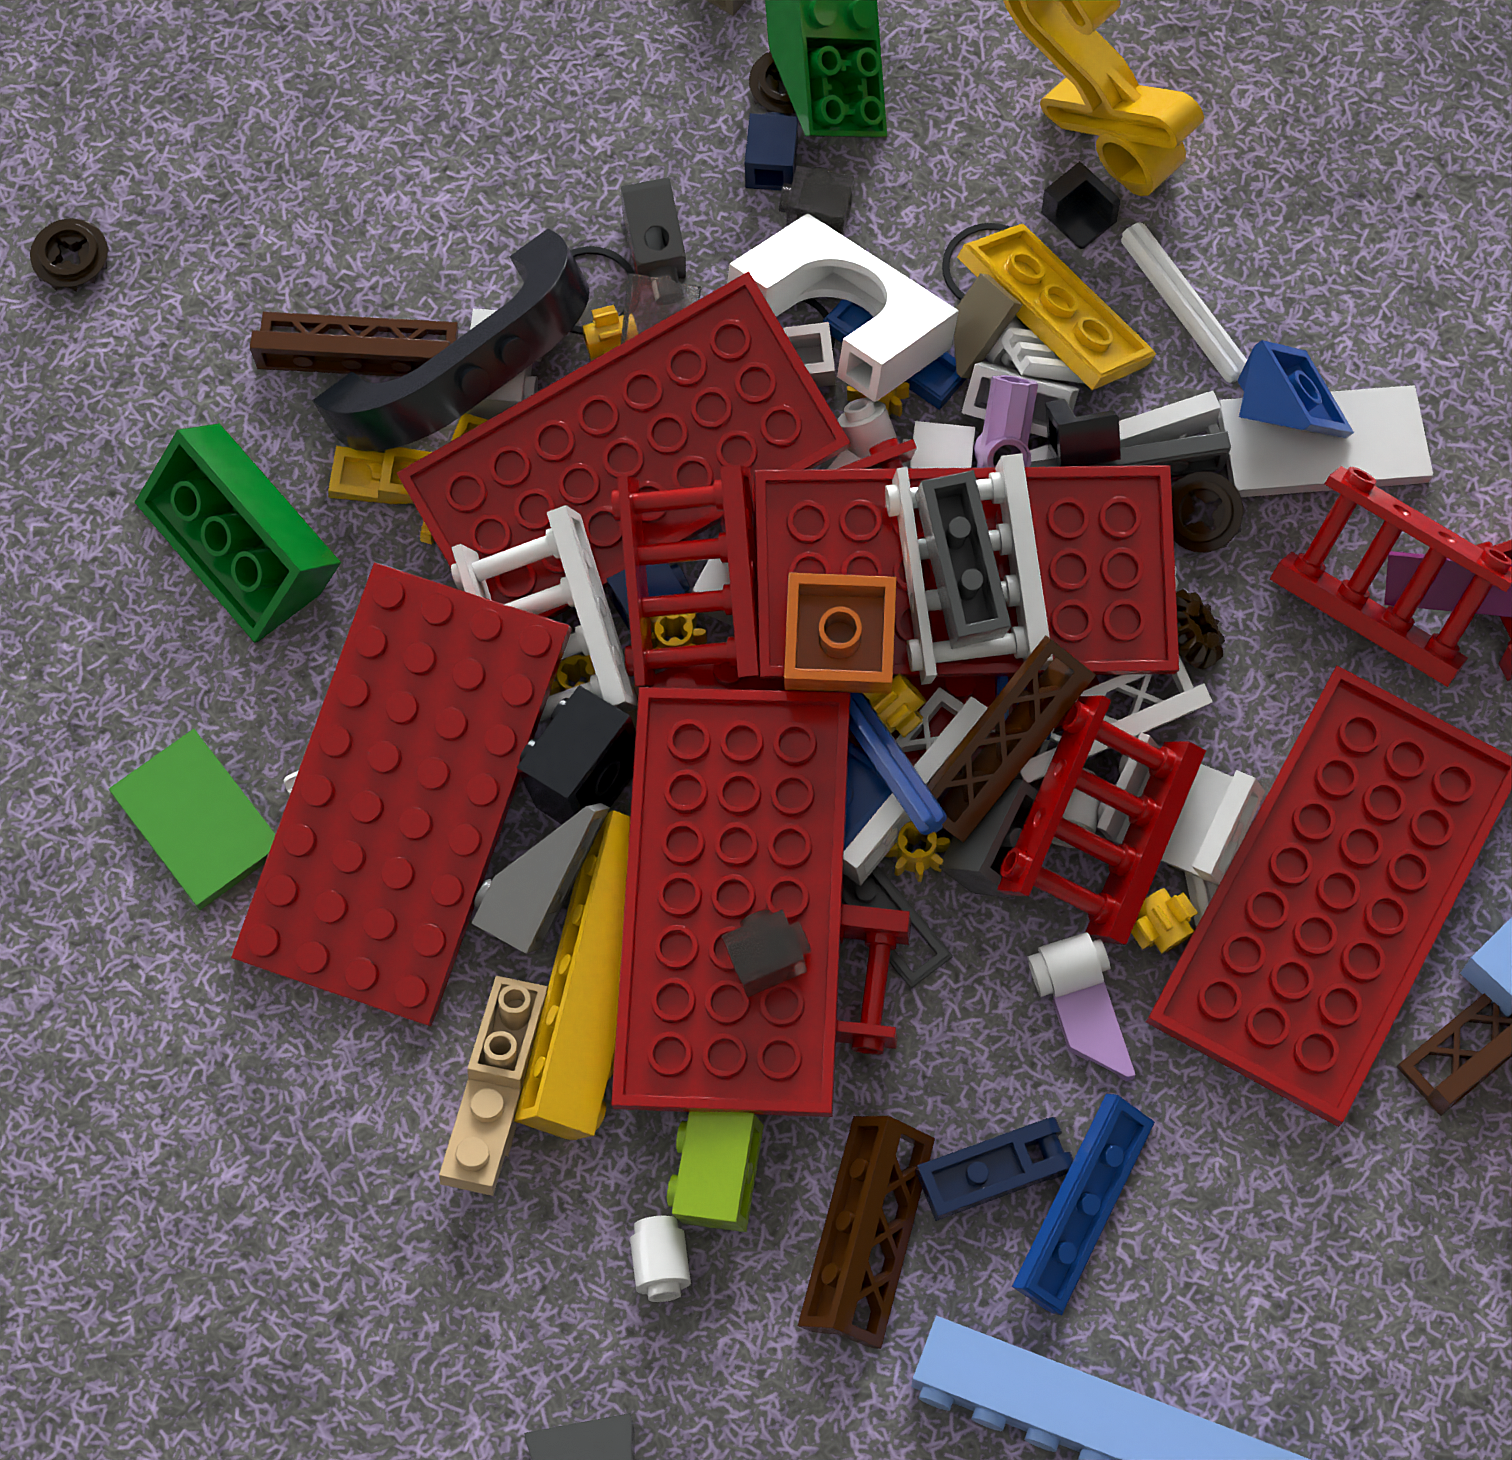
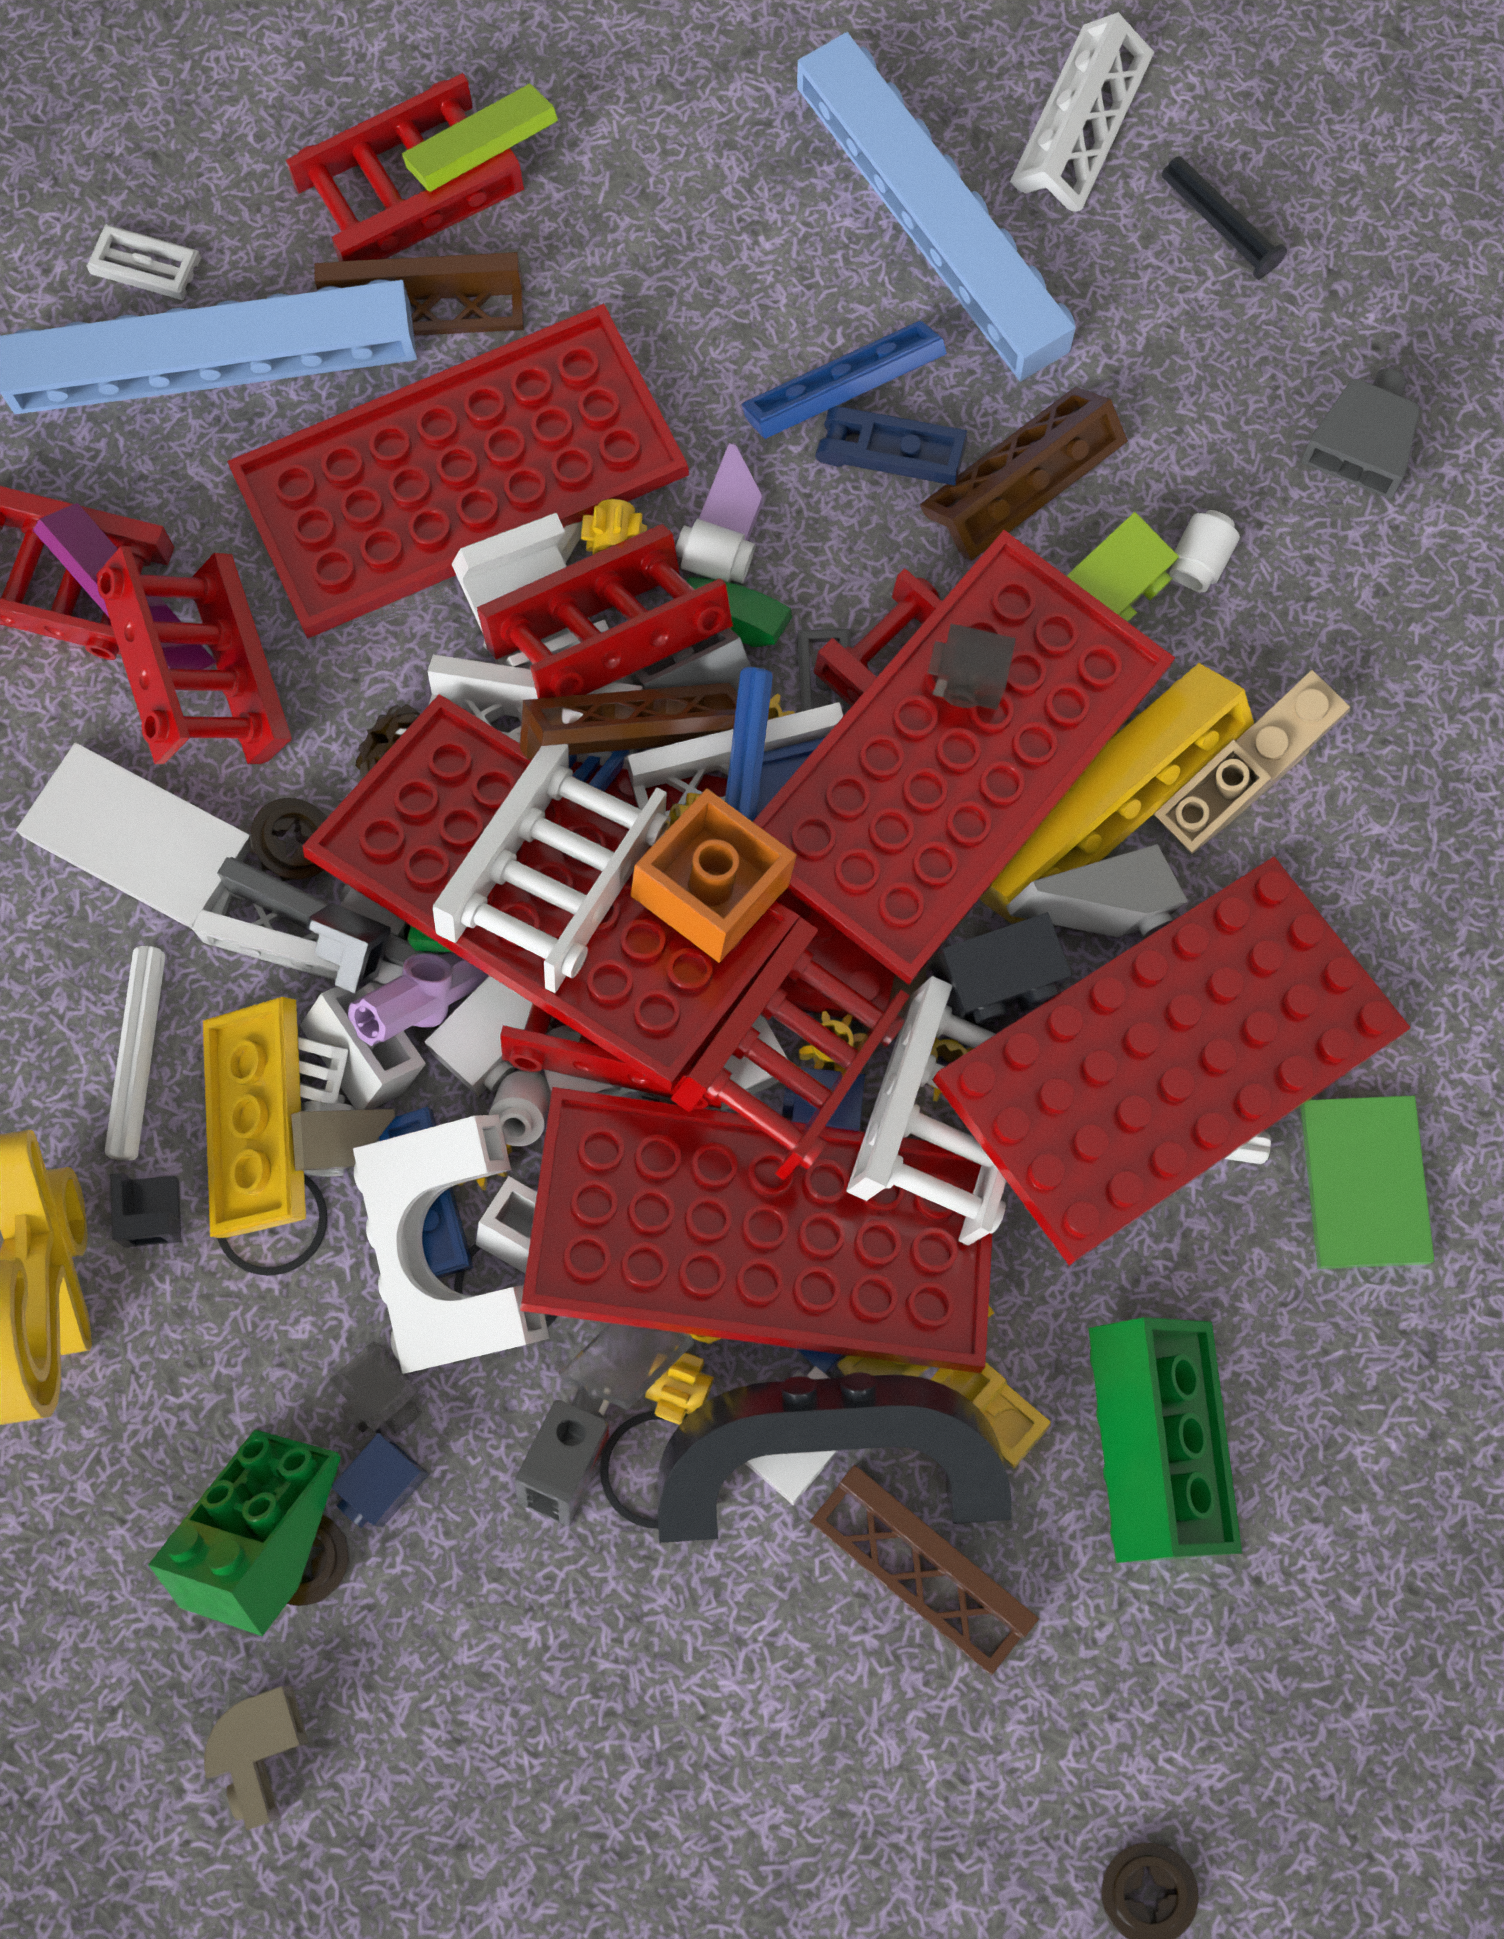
camera: 145 degrees left, 5 degrees up
dark grey brick [915,470,1011,649] -> none
blue slope [1237,340,1354,438] -> none
none -> green slope [673,577,792,647]

